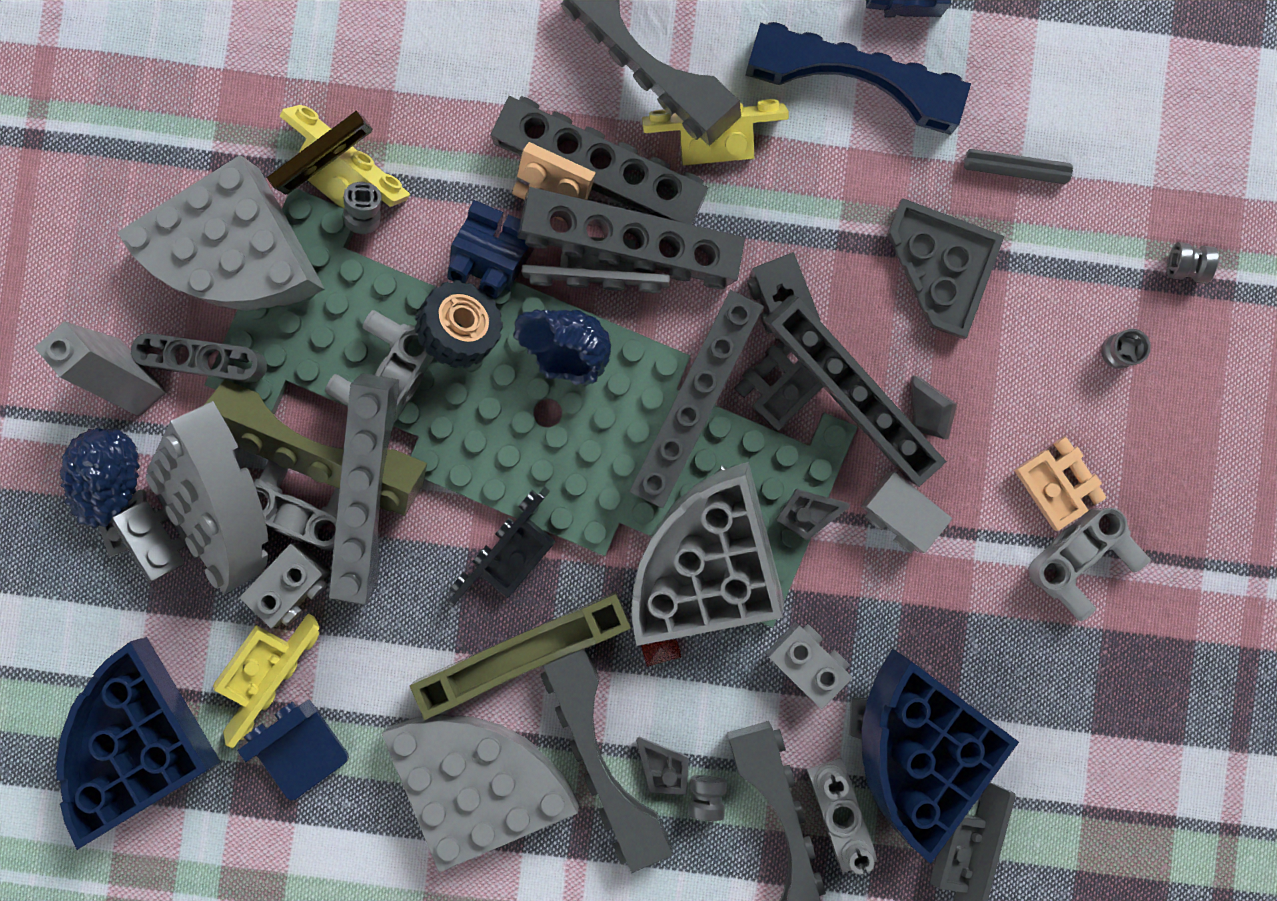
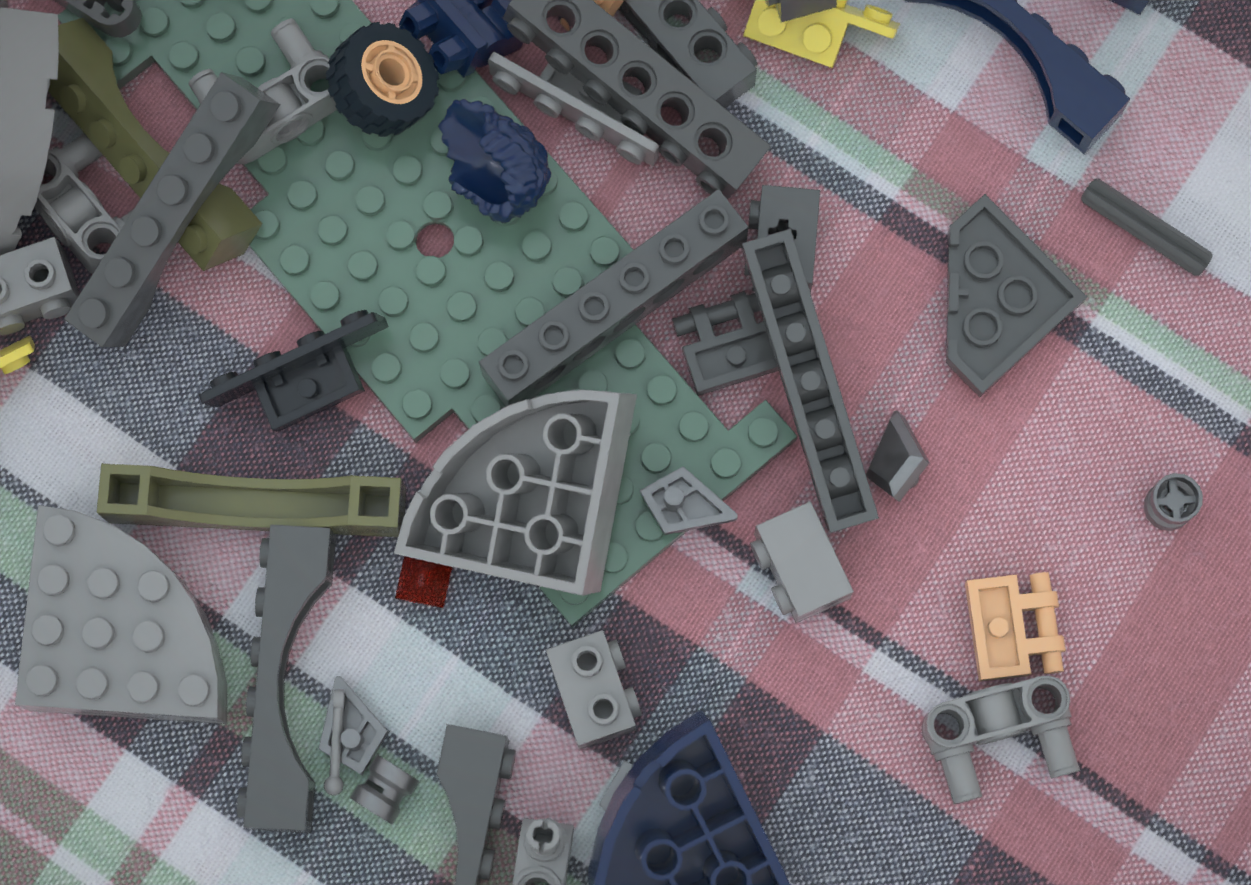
camera: 30 degrees right, 10 degrees down
none -> light grey hinge [324,689,345,796]

